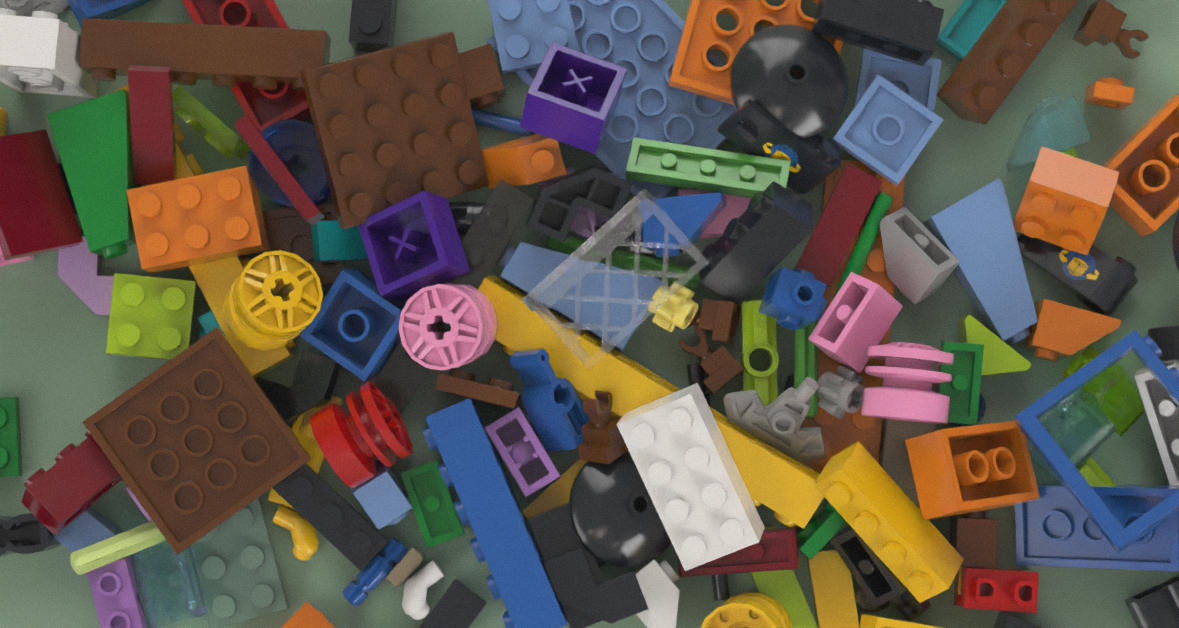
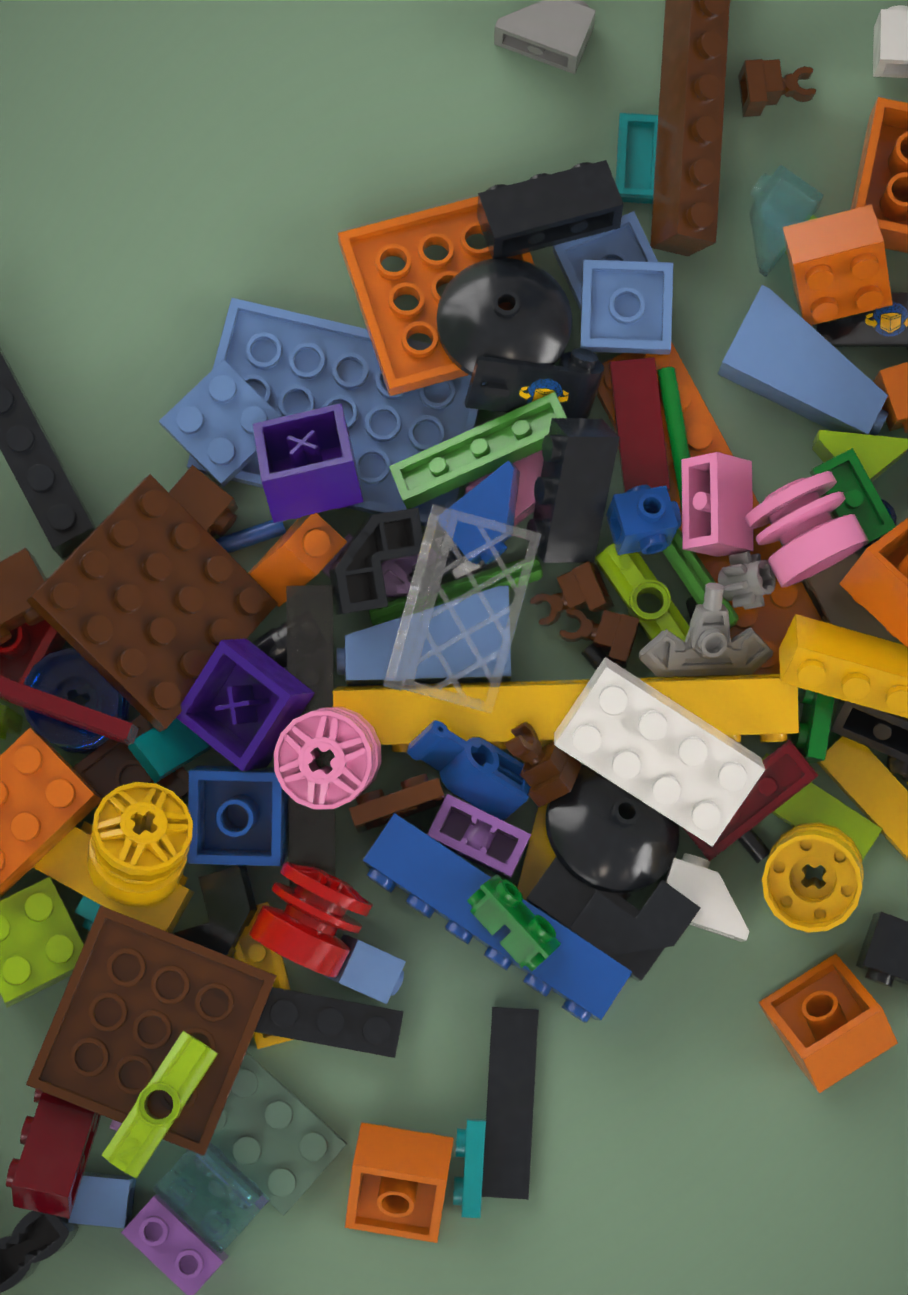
camera: 30 degrees left, 5 degrees down
yellowish green axle [70,521,166,575] -> none
yellow arm [272,505,319,561] -> none
blue axle [342,538,408,606] -> none
dark tan tile [385,546,426,587] -> none
green plate [400,460,465,548] -> none
white arm [402,560,445,620] -> none
light yellow gear [648,281,698,333] -> none
light grey slope [879,207,960,304] -> none
orange plate [1084,77,1135,110] -> none
none -> lime piece [101,1031,219,1179]
none -> green hinge [467,874,561,972]

